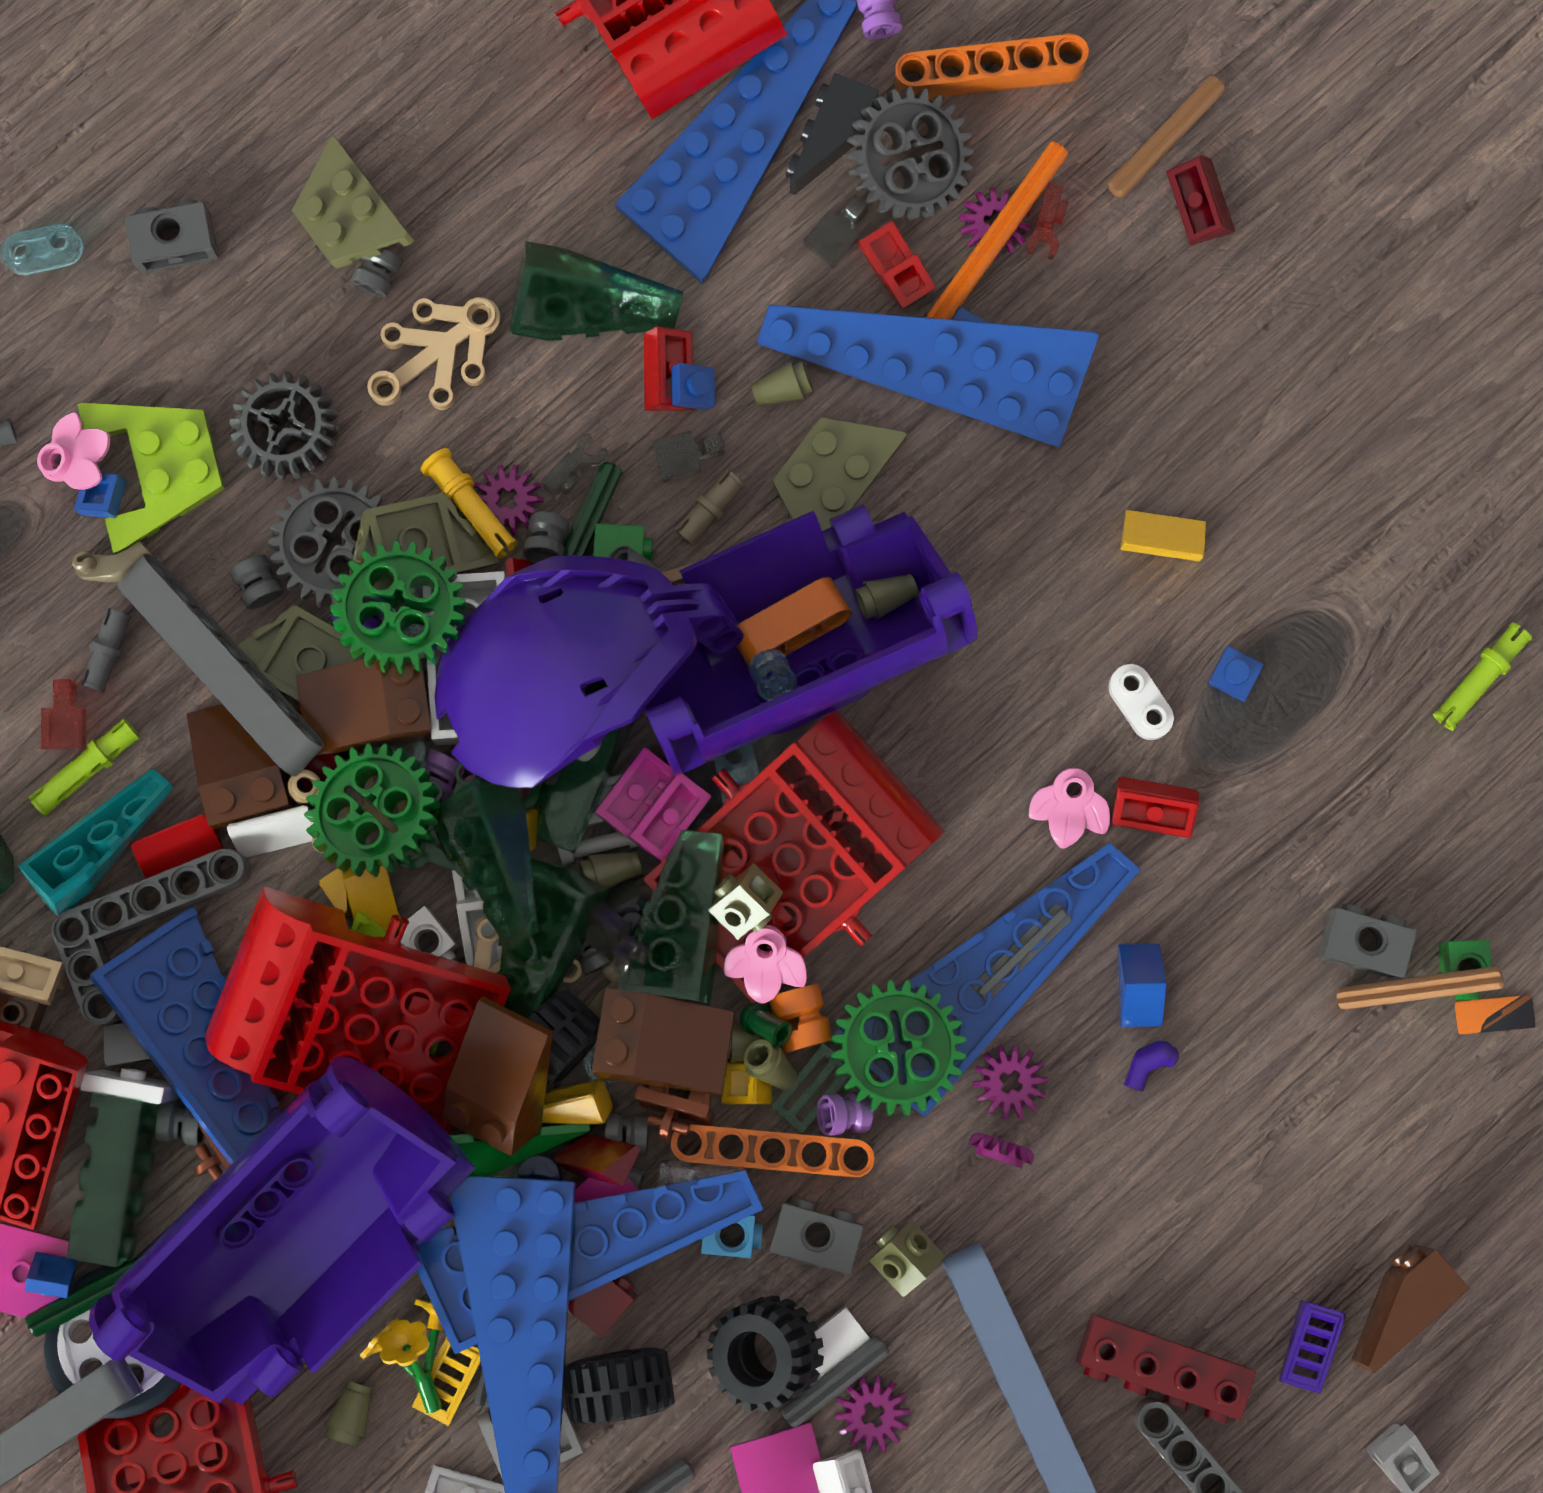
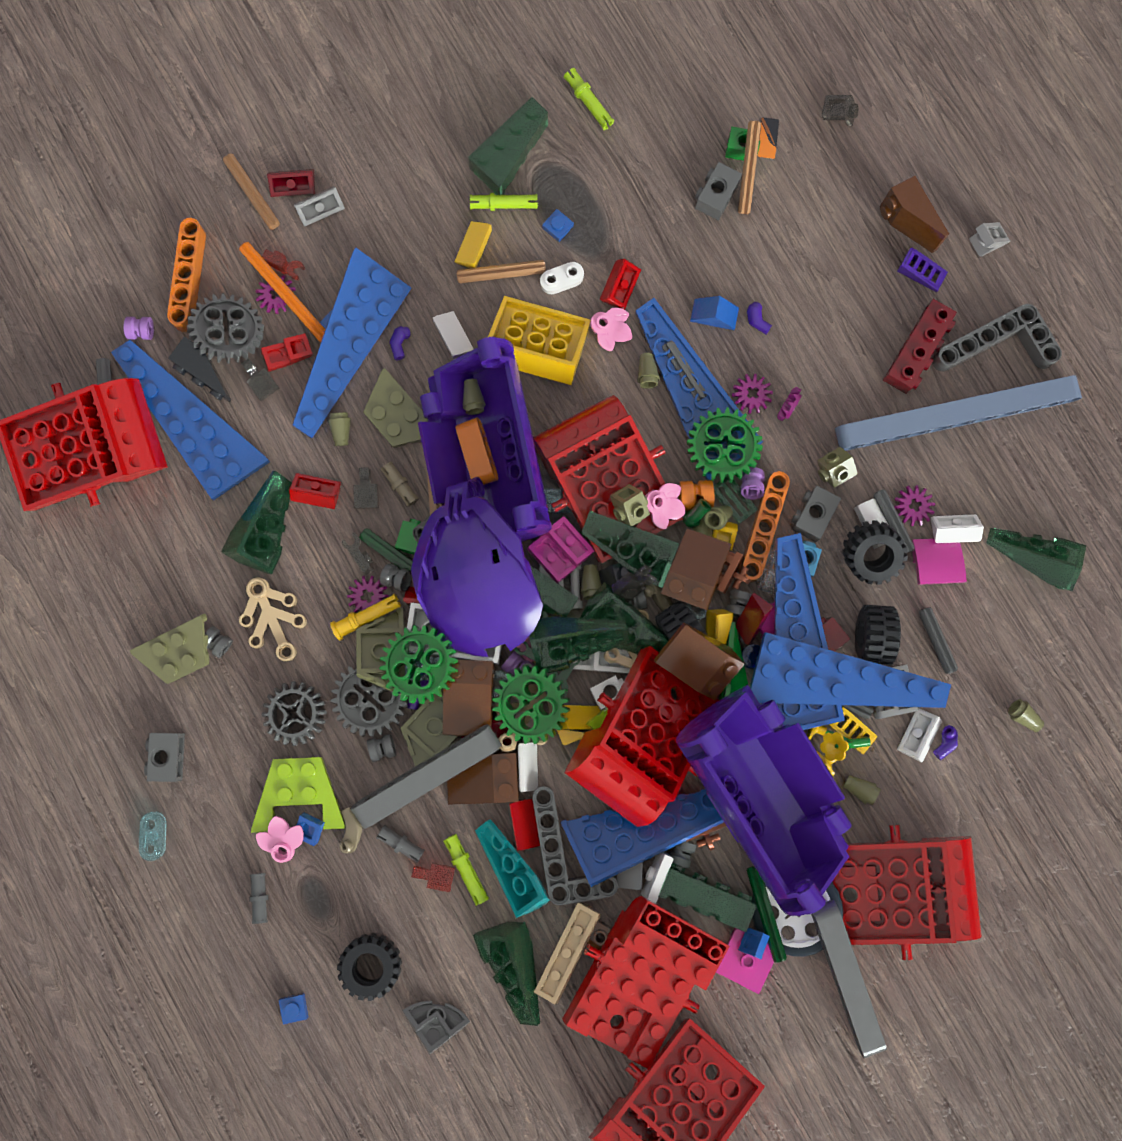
camera: 80 degrees left, 0 degrees up
blue plate [672,363,715,410] -> none
clear light blue wheel [749,649,797,701] -> none
none -> light grey slope [294,186,345,227]
none -> dark purple arm [389,326,411,360]
none -> white slope [433,311,473,360]
none -> medium nougat axle [457,260,546,283]
none -> clear green wedge [468,97,548,195]
none -> lime pin [470,193,538,211]
none -> yellow slope [488,296,590,385]
none -> olive cone [637,353,660,389]

